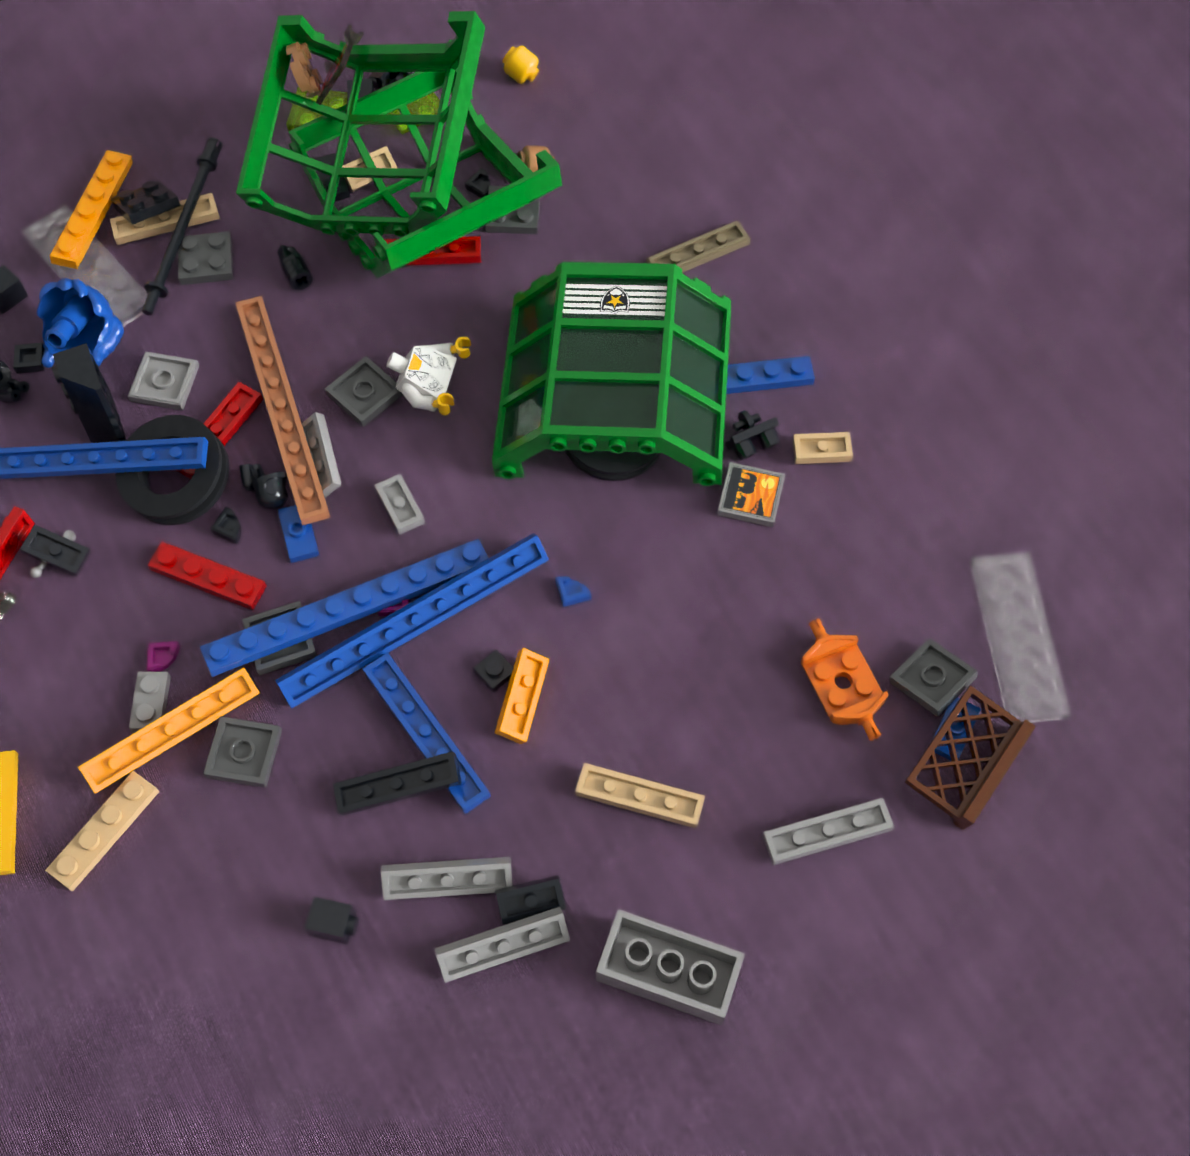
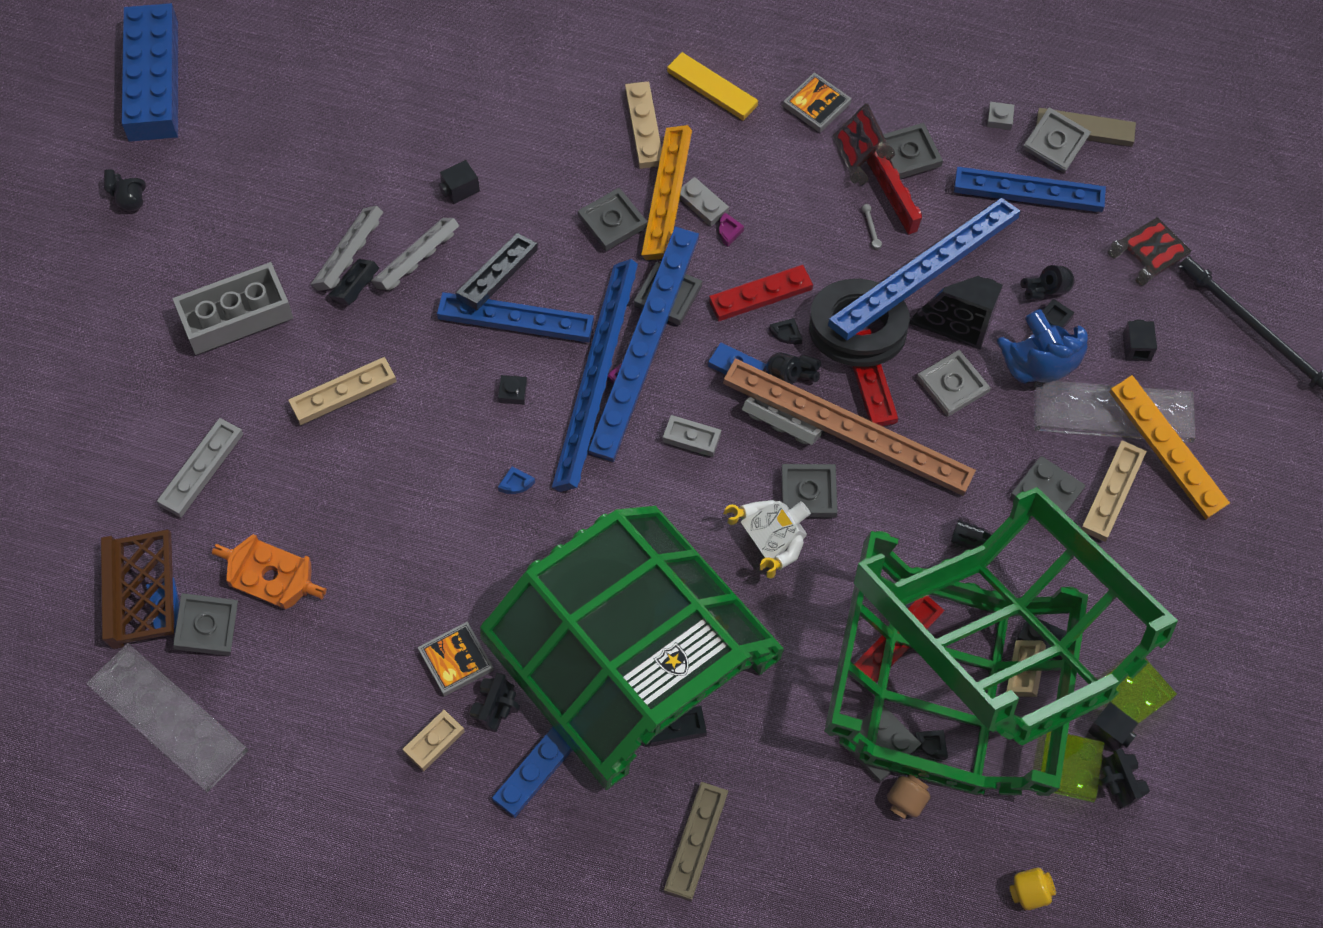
camera: 135 degrees right, 0 degrees up
black plate [20,524,90,577] -> none
black plate [111,181,181,225] -> none
black bar [142,137,223,316] -> none
medium nougat plate [286,42,323,99] -> none
clear smoke flag [315,24,364,105] -> none
light orange plate [495,648,550,744] -> none

